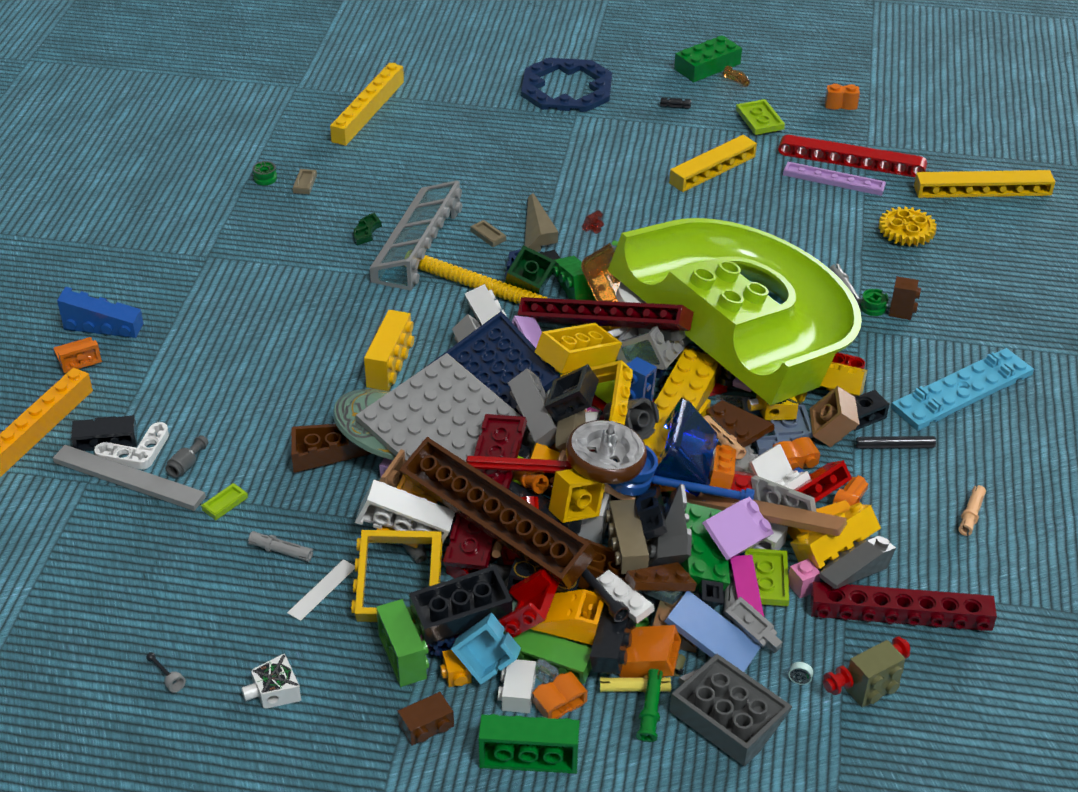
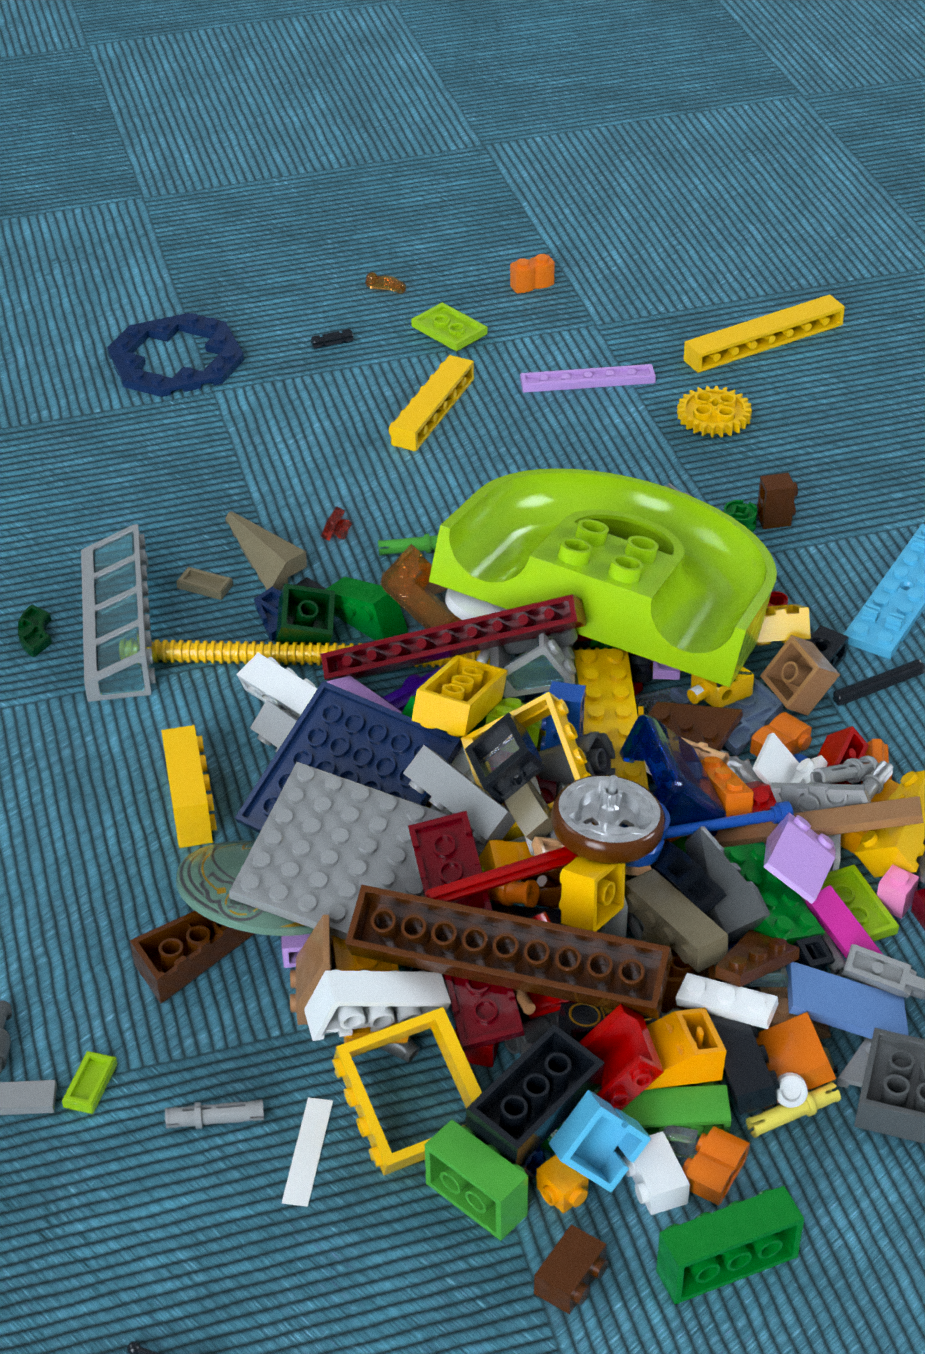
camera: 25 degrees left, 0 degrees up
torso [241,654,301,708] -> none
black piece [581,568,630,622] -> none
green pin [636,669,663,742] -> none
green brick [674,35,742,83] -> none
red beam [778,135,927,178] -> none
none -> white tile [775,1072,808,1108]
none -> light grey pin [810,755,878,784]
none -> light grey axle [861,761,893,800]

